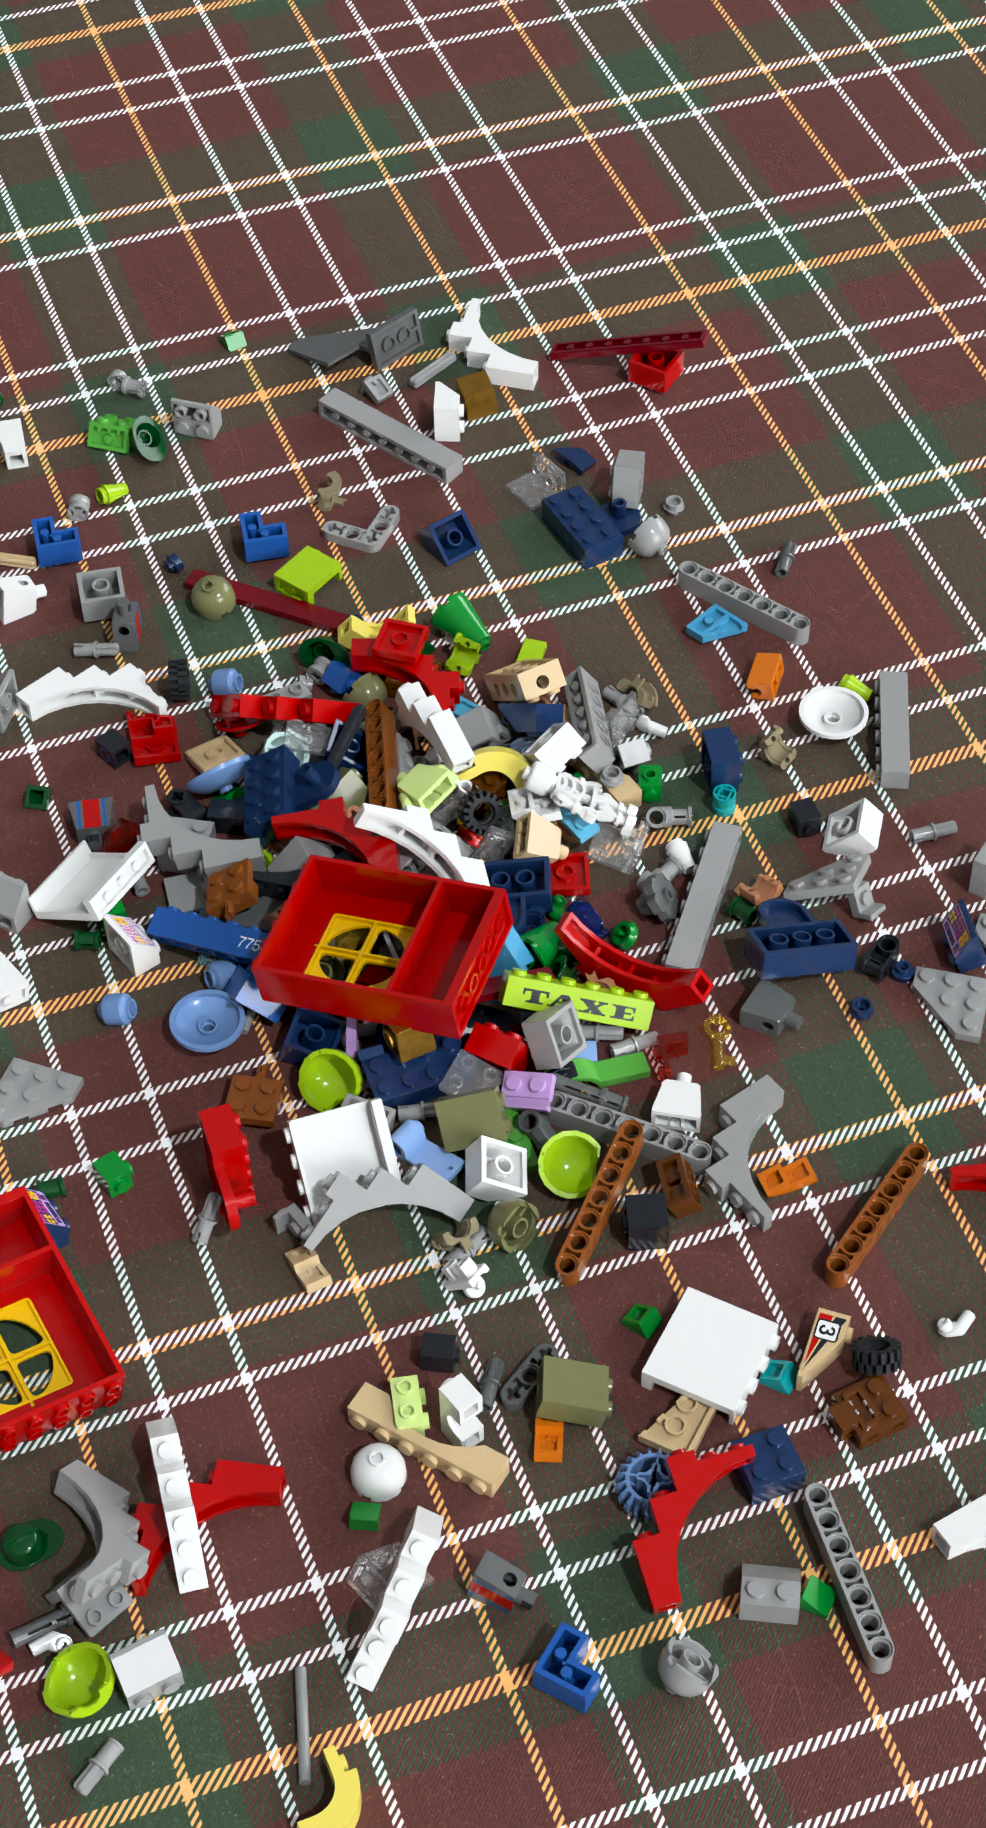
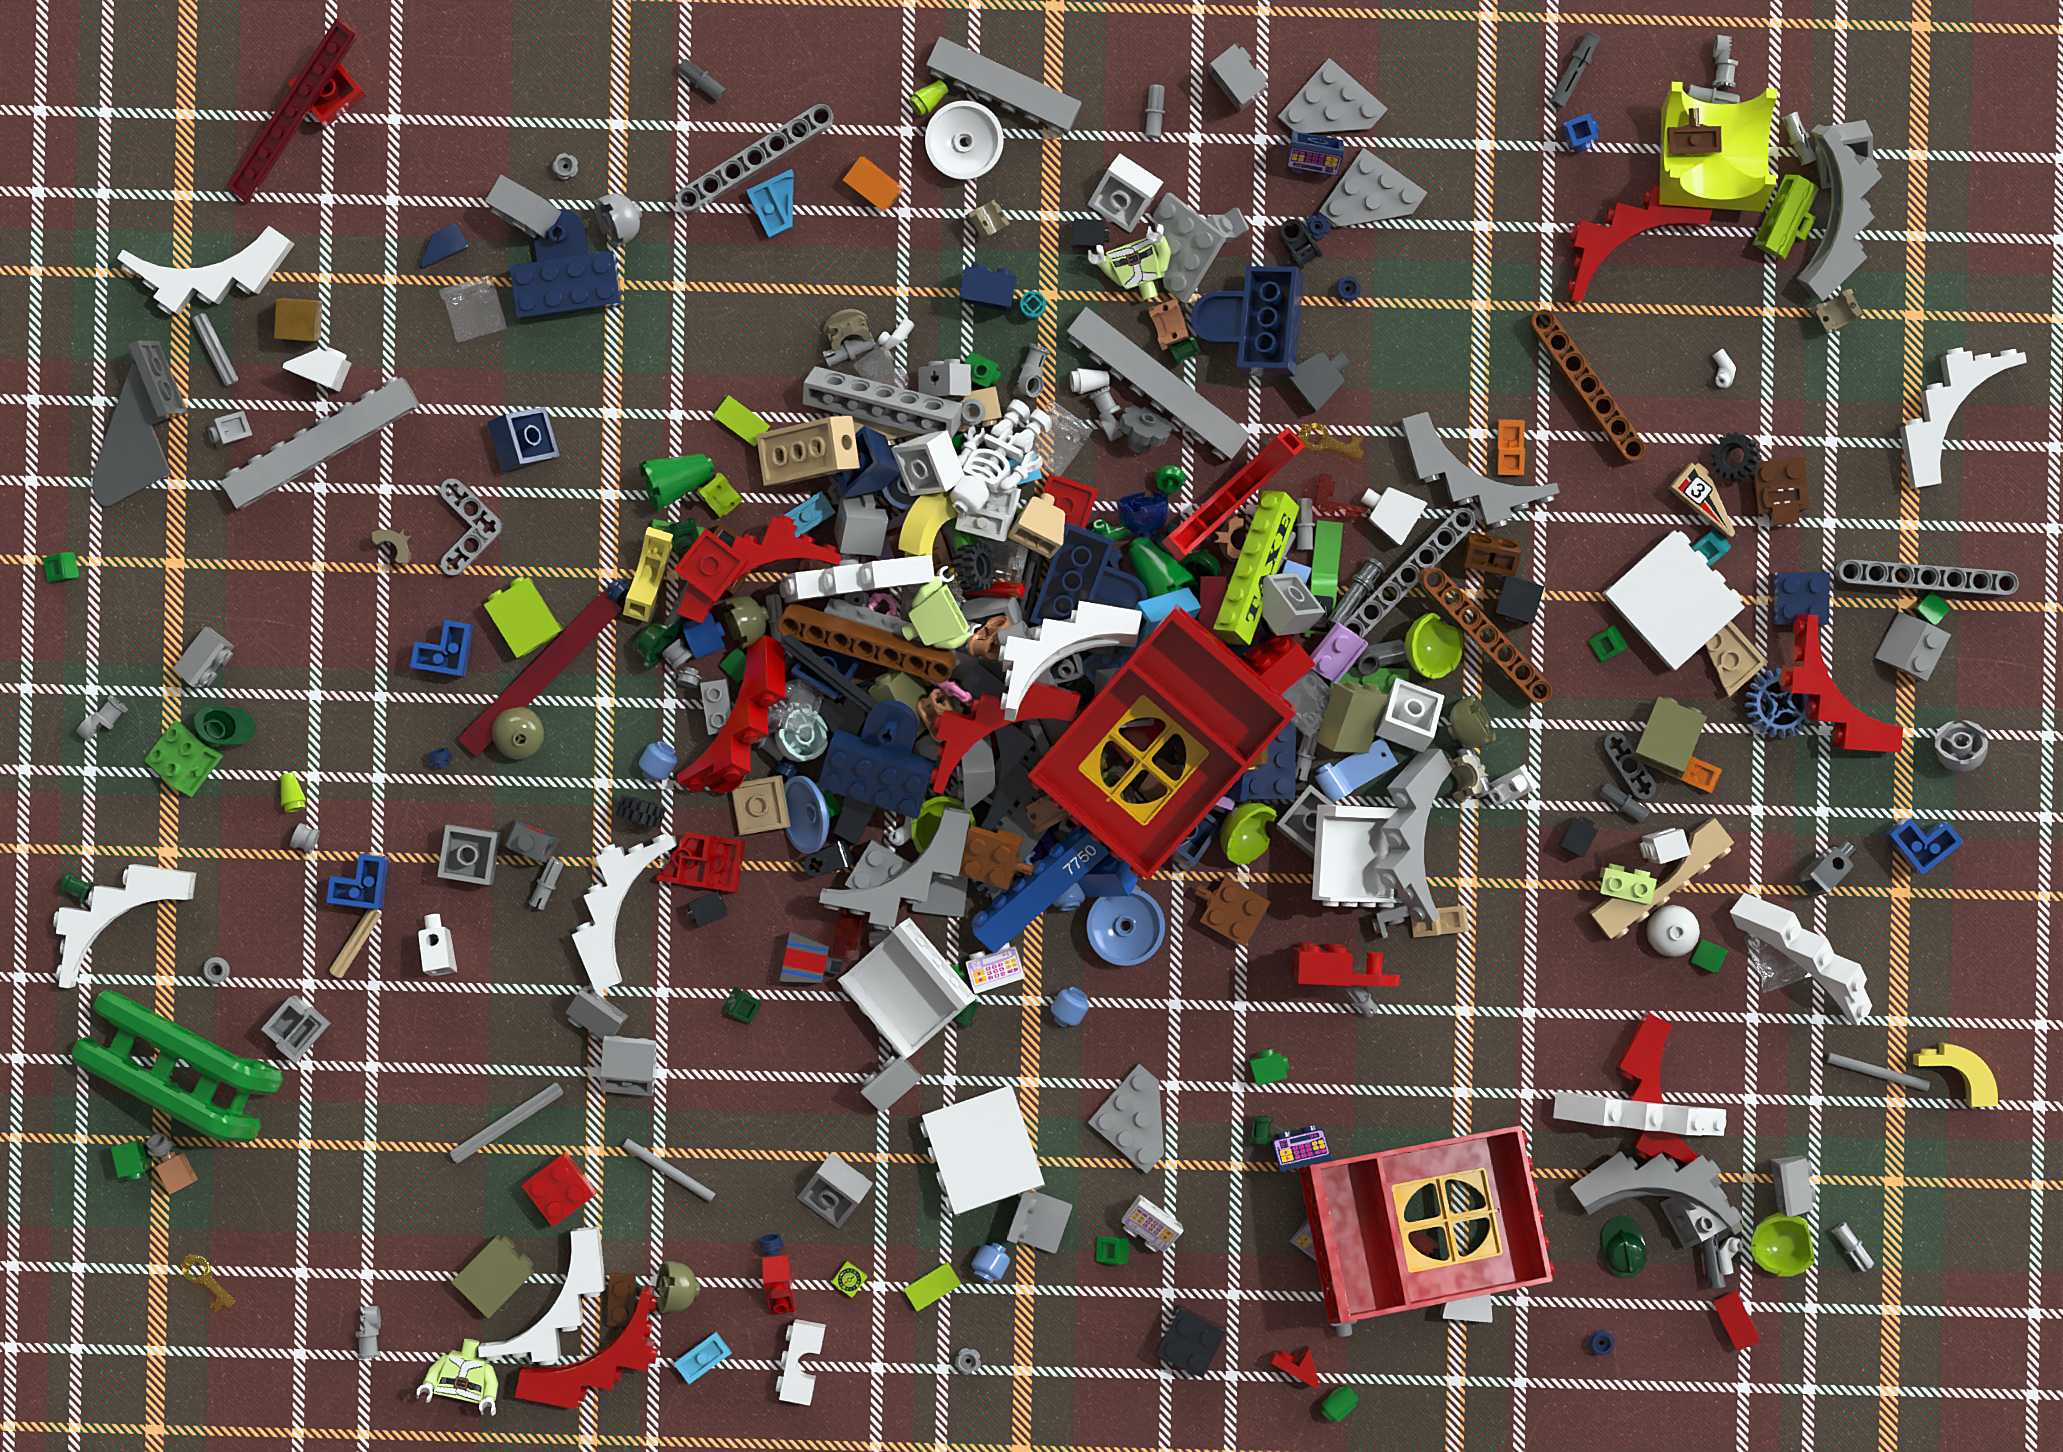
camera: 65 degrees left, 40 degrees up
none -> torso [1088,225,1171,300]

